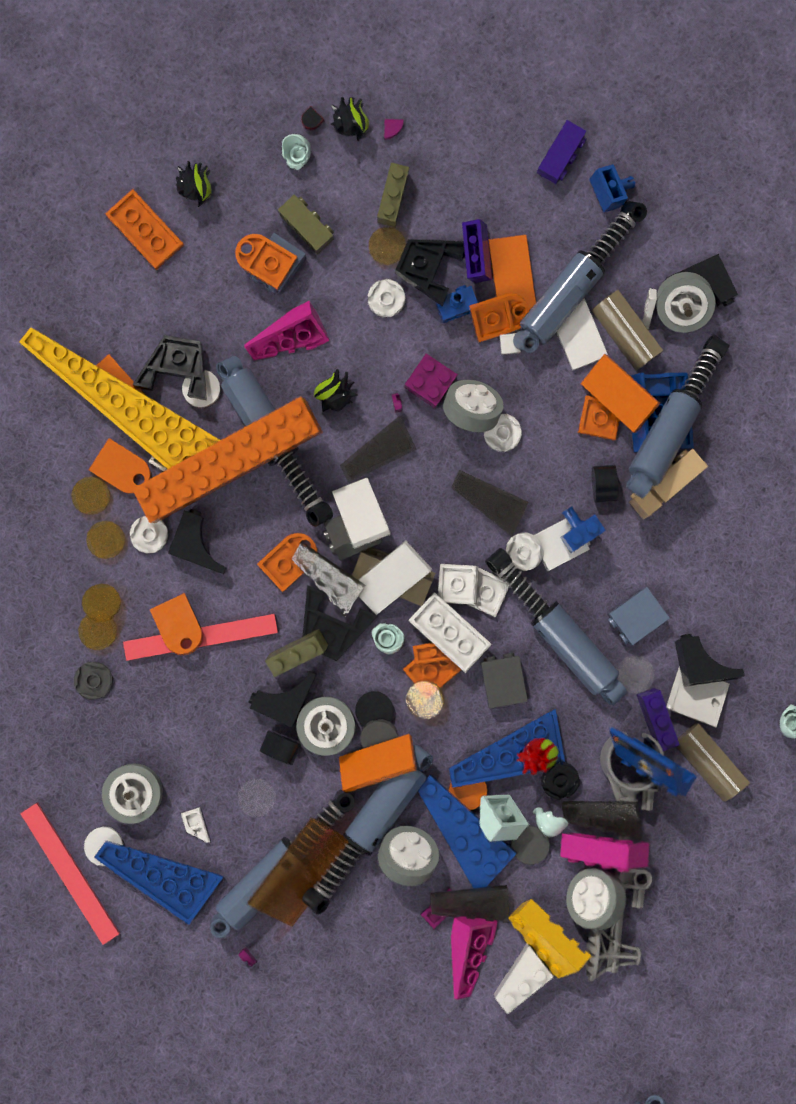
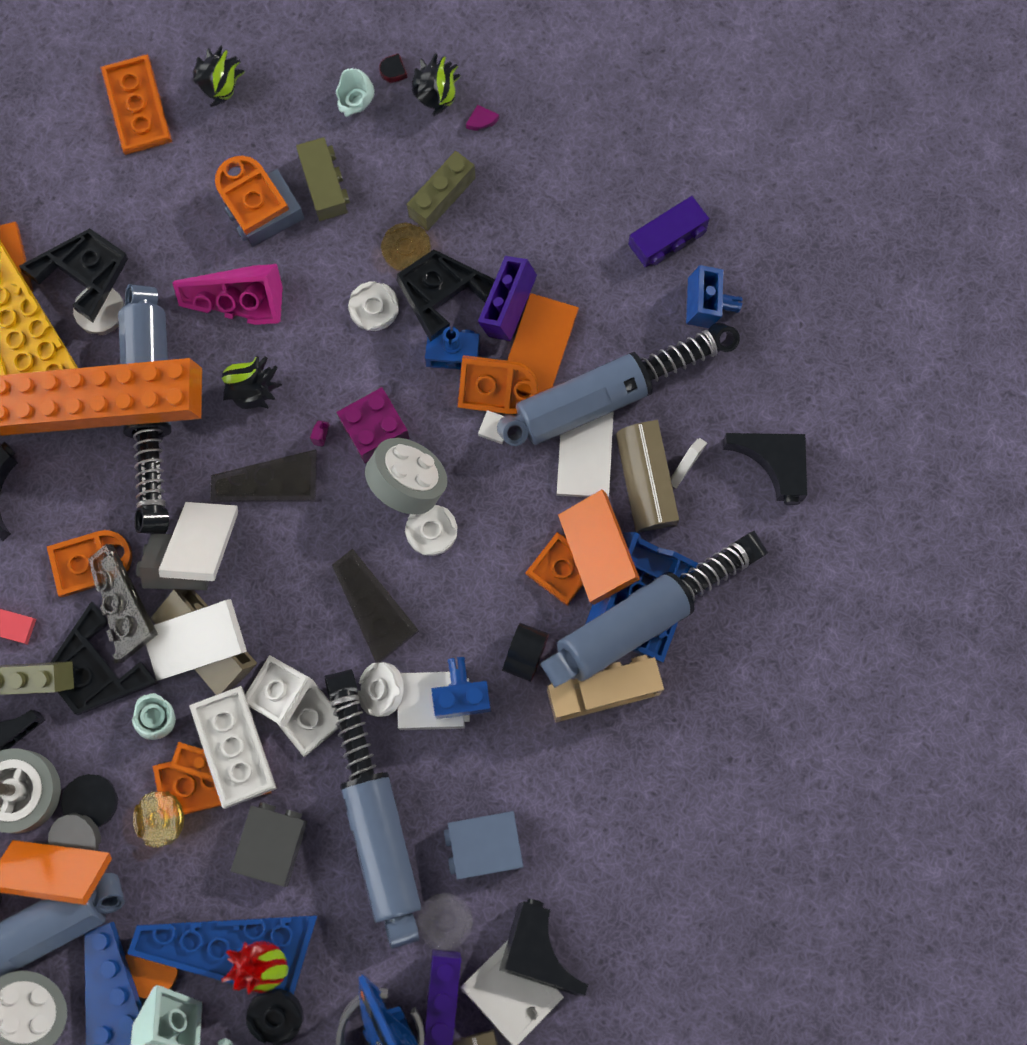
camera: 30 degrees right, 10 degrees down
wheel [656,272,715,333] -> none

